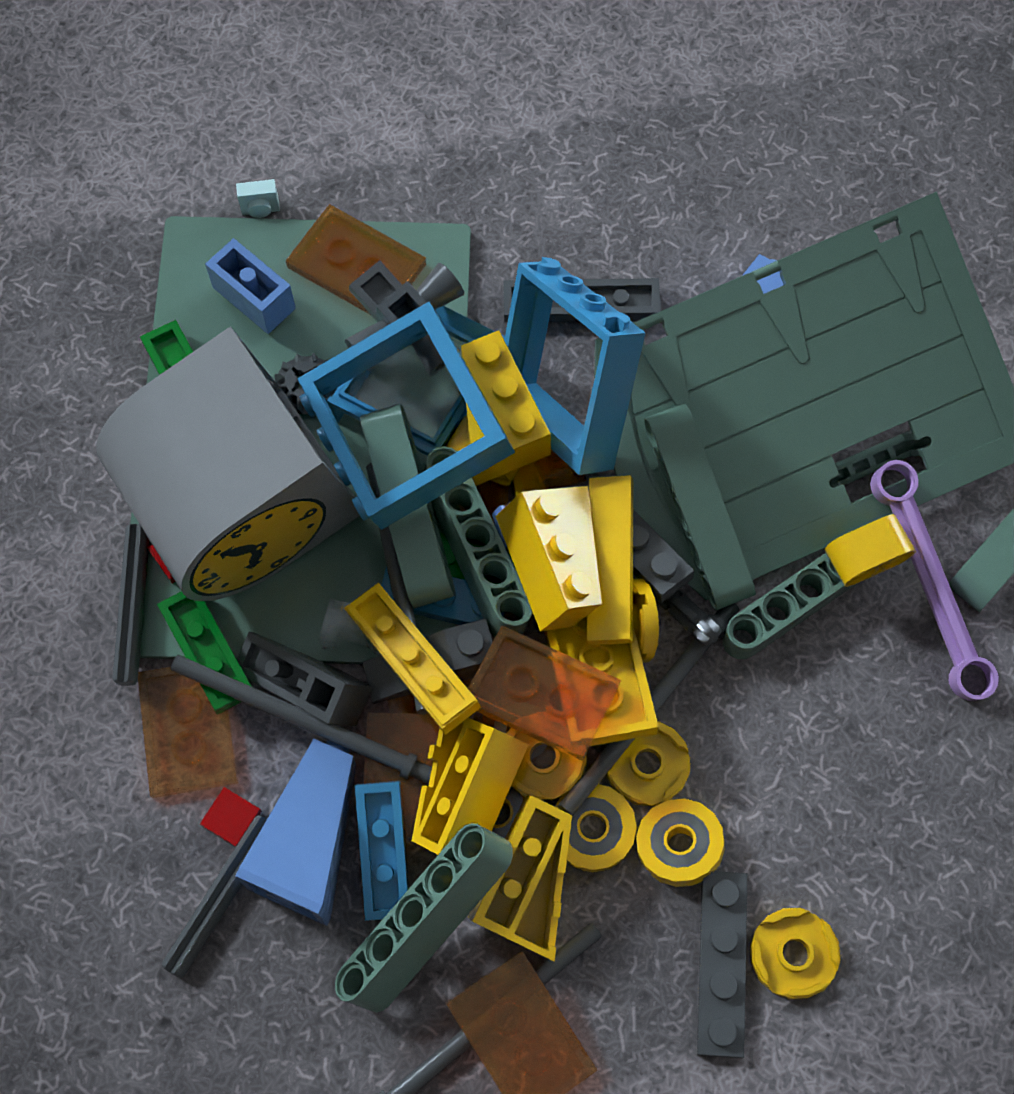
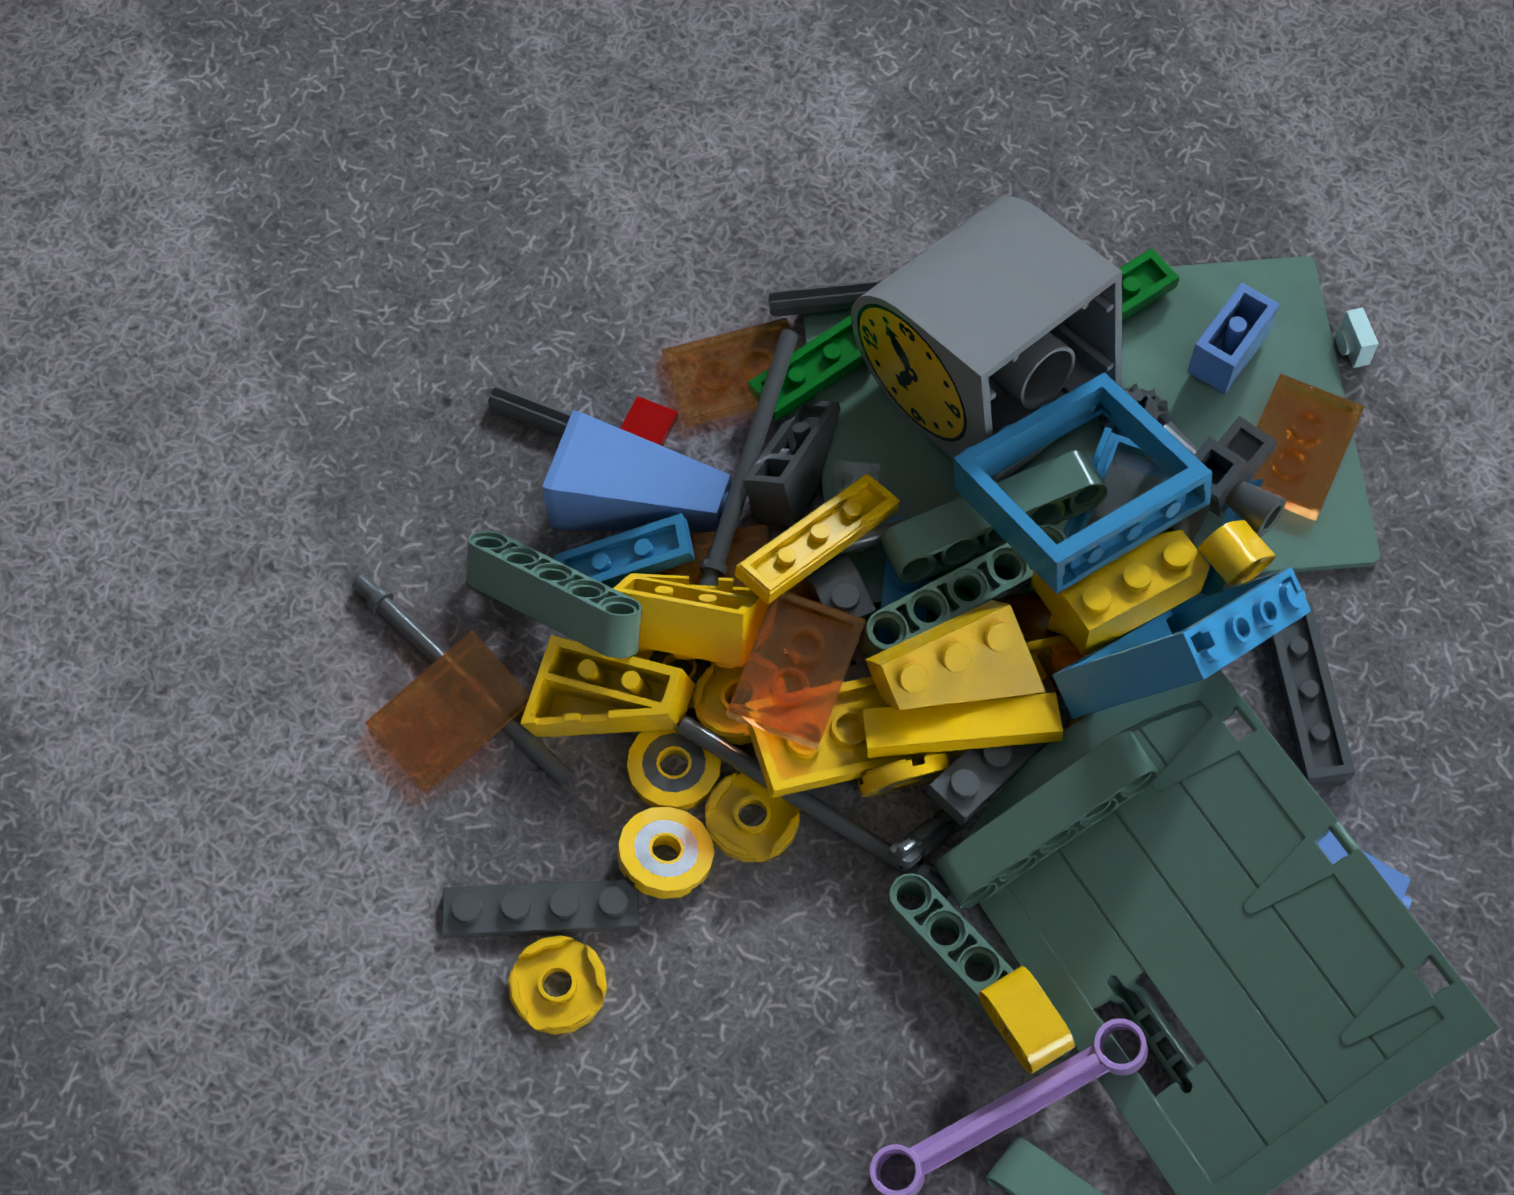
camera: 85 degrees right, 5 degrees down
none -> yellow beam [1198,520,1276,586]

